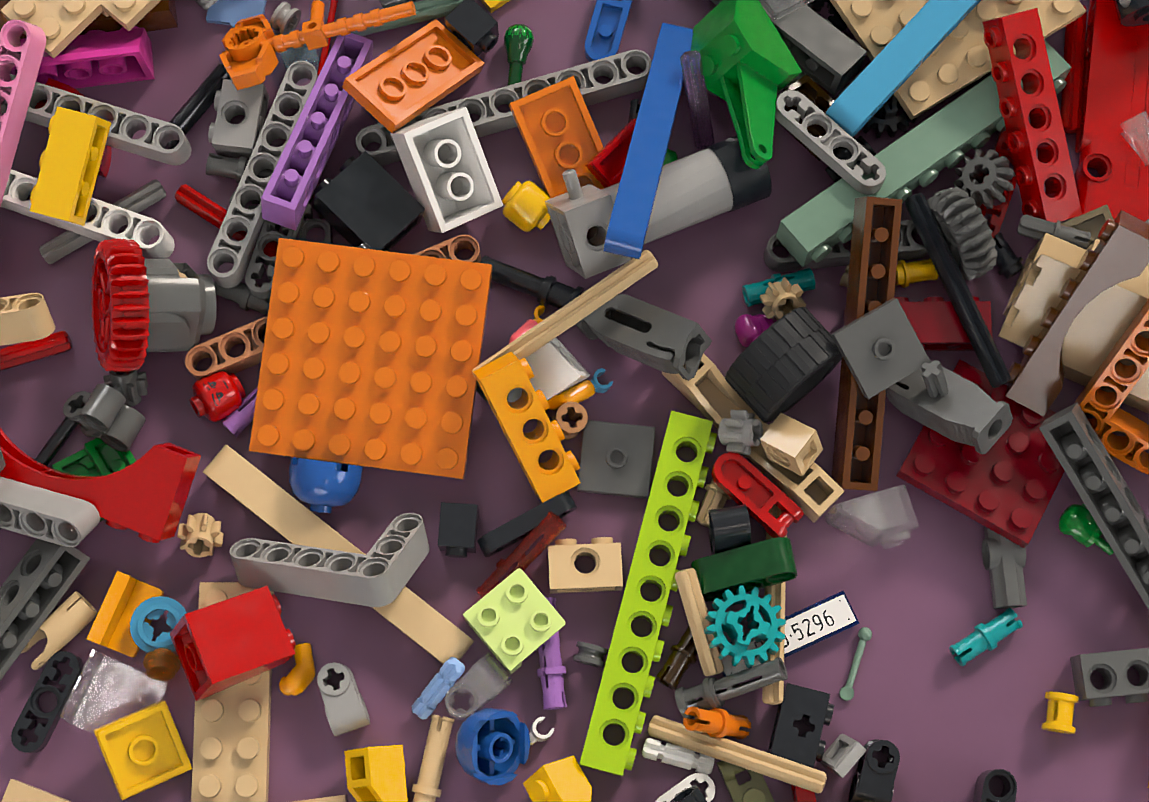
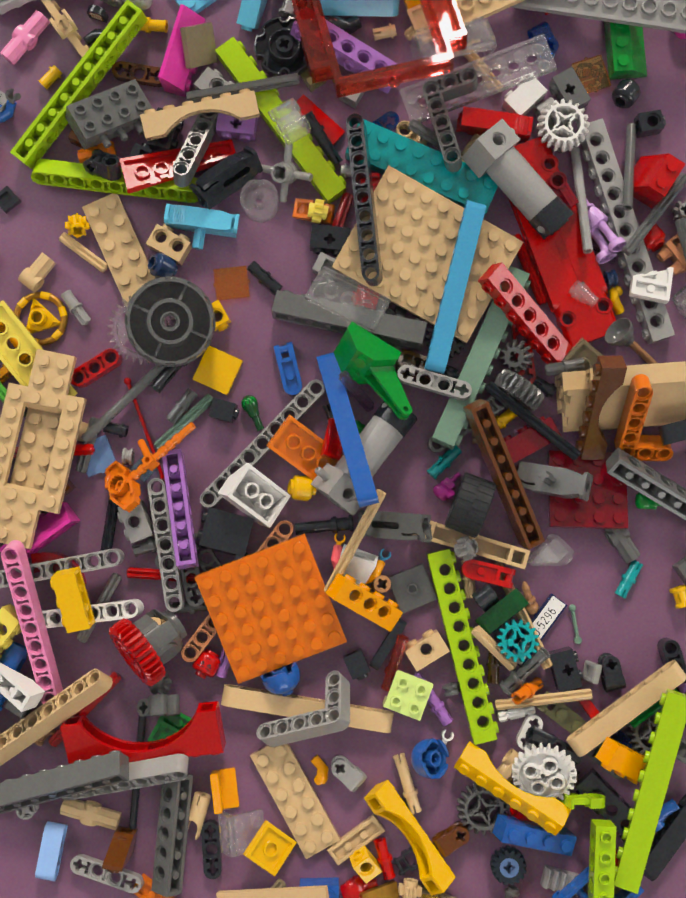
camera: 25 degrees left, 10 degrees up
dark azure gear [130,596,187,655] -> none
clear orange plate [143,648,181,681] -> none
red slope [170,585,295,701] -> none
tan gear [177,513,224,558] -> none
orange plate [342,19,485,133] -> none
light blue axle [412,657,465,719] -> none
clear piece [445,653,513,721] -> none
tan gear [759,277,806,321] -> none
tan brick [760,413,823,477] -> none
dark grey plate [831,298,931,399] -> none
none -> medium nougat bar [522,581,539,615]

